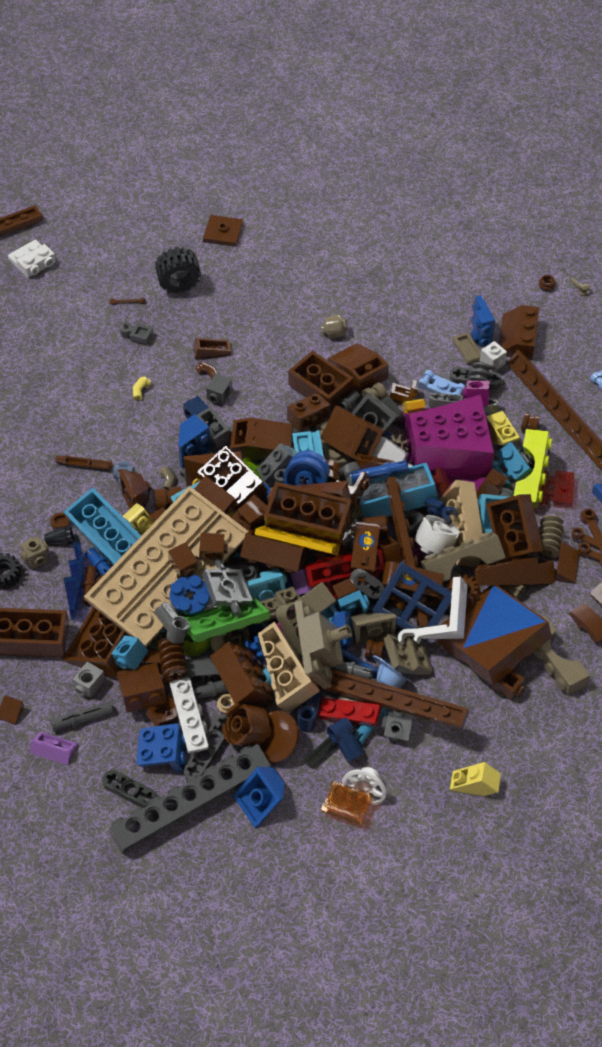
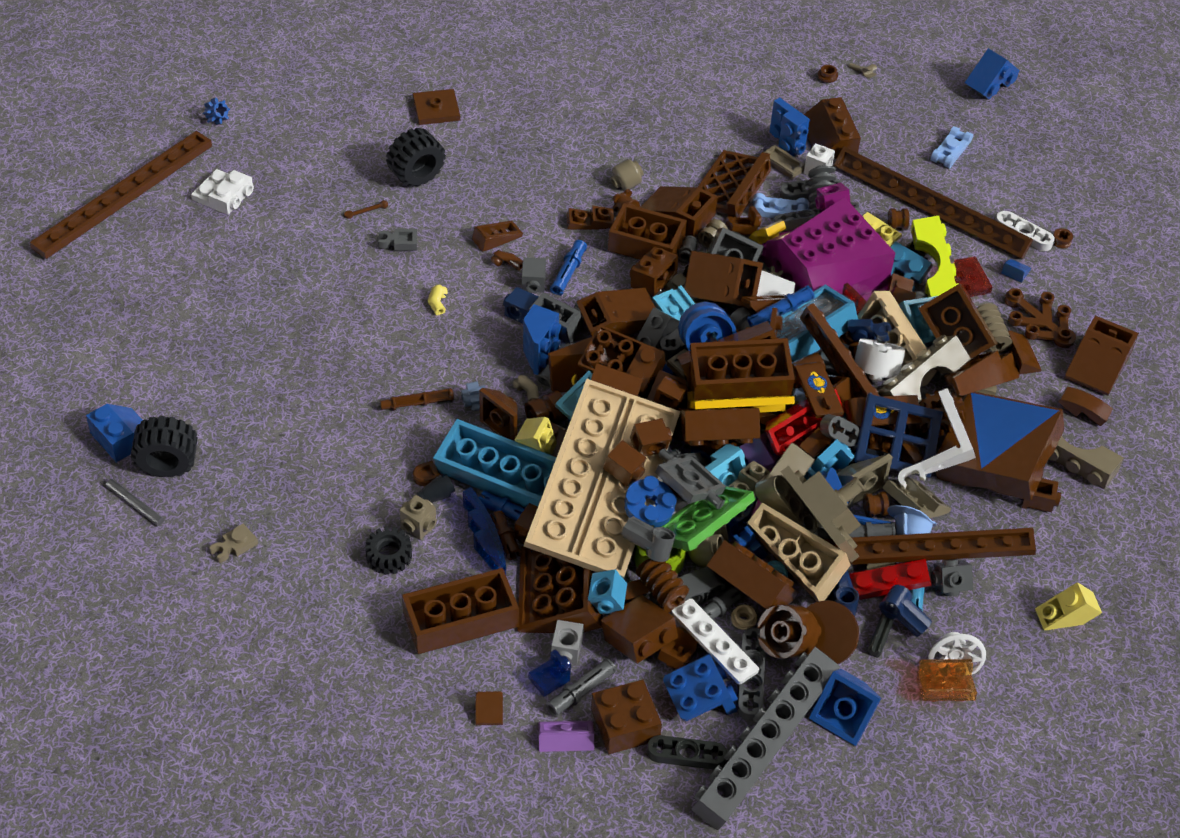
camera: 25 degrees left, 5 degrees down
none -> blue gear [202,97,230,125]
none -> clear blue bracket [528,649,572,697]
none -> blue pin [550,240,587,296]
none -> reddish brown slope [567,205,614,230]
none -> reddish brown brick [591,679,662,755]
none -> reddish brown brick [613,189,640,211]
none -> reddish brown fence [698,150,771,217]

